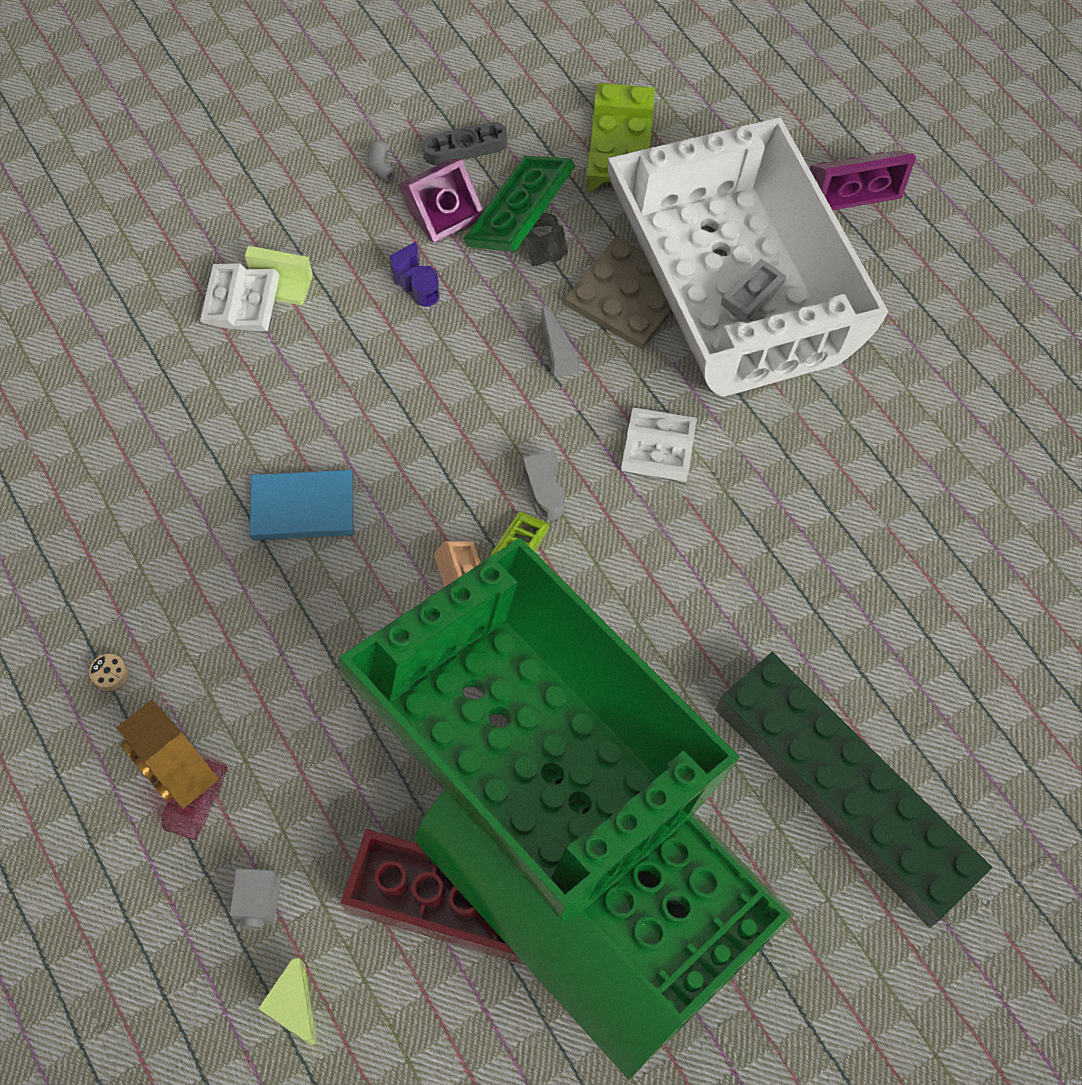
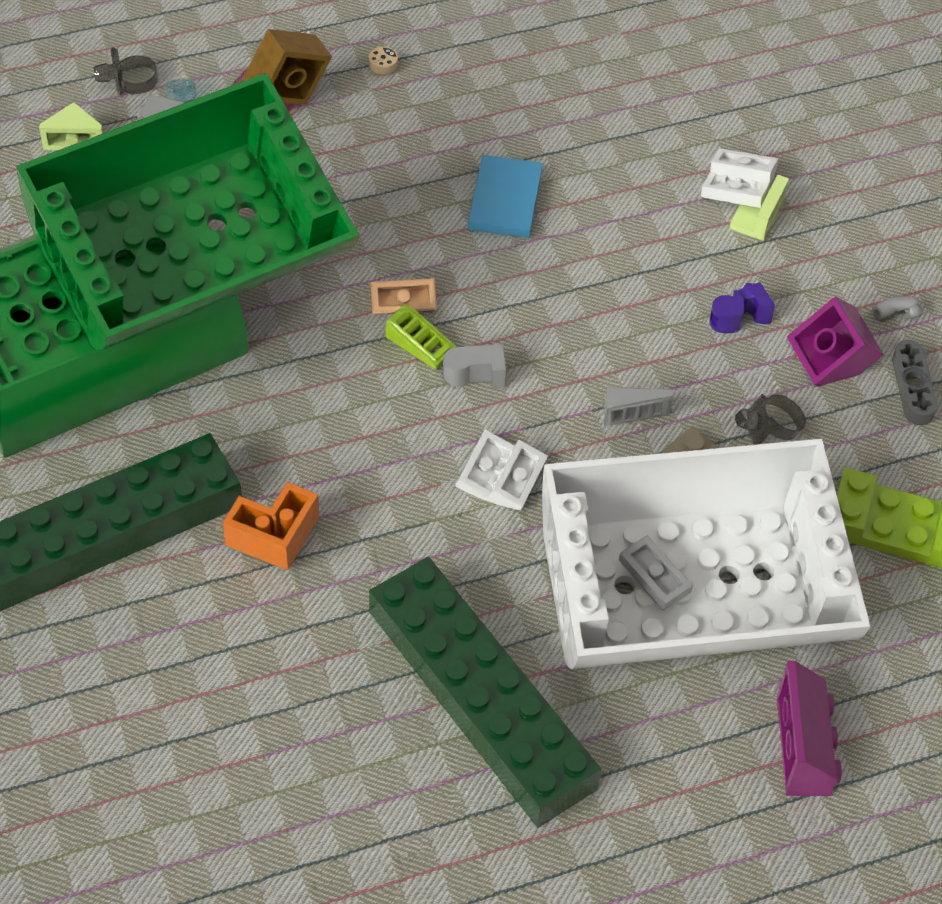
camera: 100 degrees right, 10 degrees down
green tile [464,155,576,252] -> none
none -> clear smoke piece [93,47,158,96]
none -> clear light blue tile [166,79,196,102]
none -> orange brick [223,482,319,571]
none -> dark green brick [369,556,602,828]

